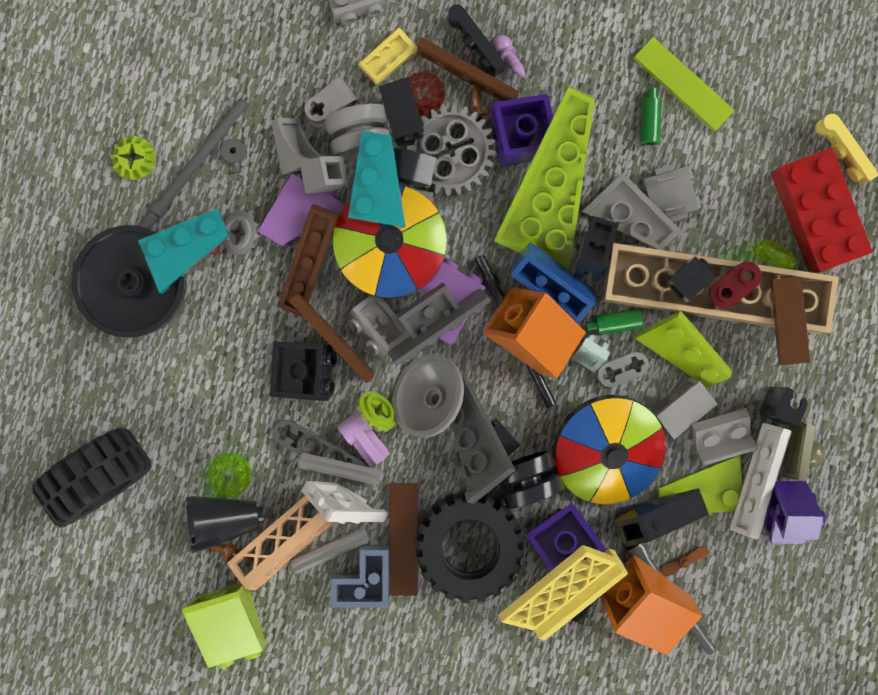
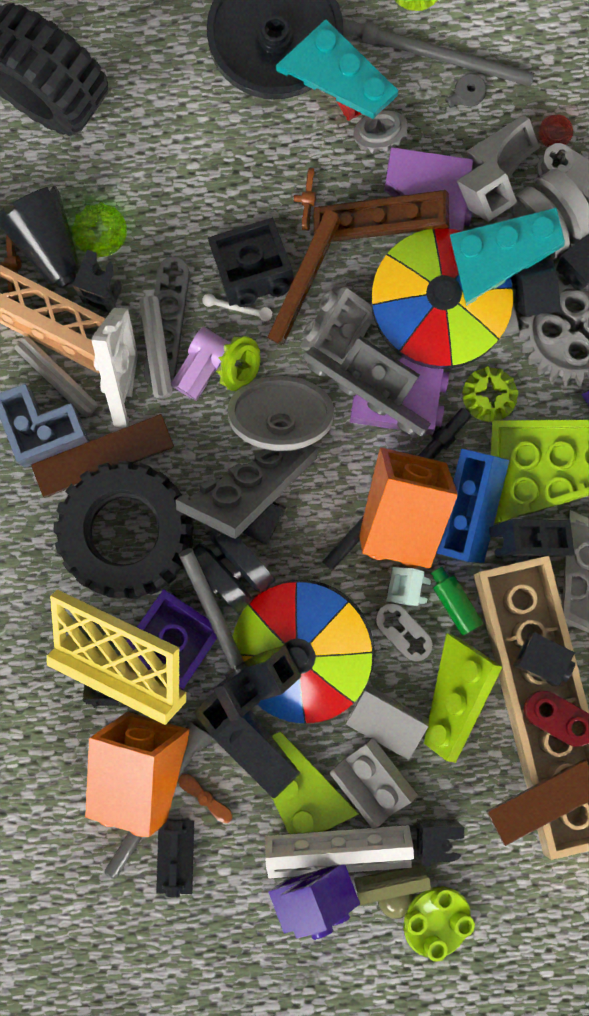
camera: 65 degrees right, 5 degrees down
none -> black hinge [73,249,121,313]
none -> black hinge [156,820,195,897]
none -> dark grey bar [179,548,244,669]
none -> white hinge [202,294,272,321]
none -> black brick [213,645,302,721]
none -> dark orange piece [294,167,316,231]
none -> lime dish [403,886,475,962]
none -> lime gear [462,366,519,422]
none -> clear red plate [539,114,573,147]

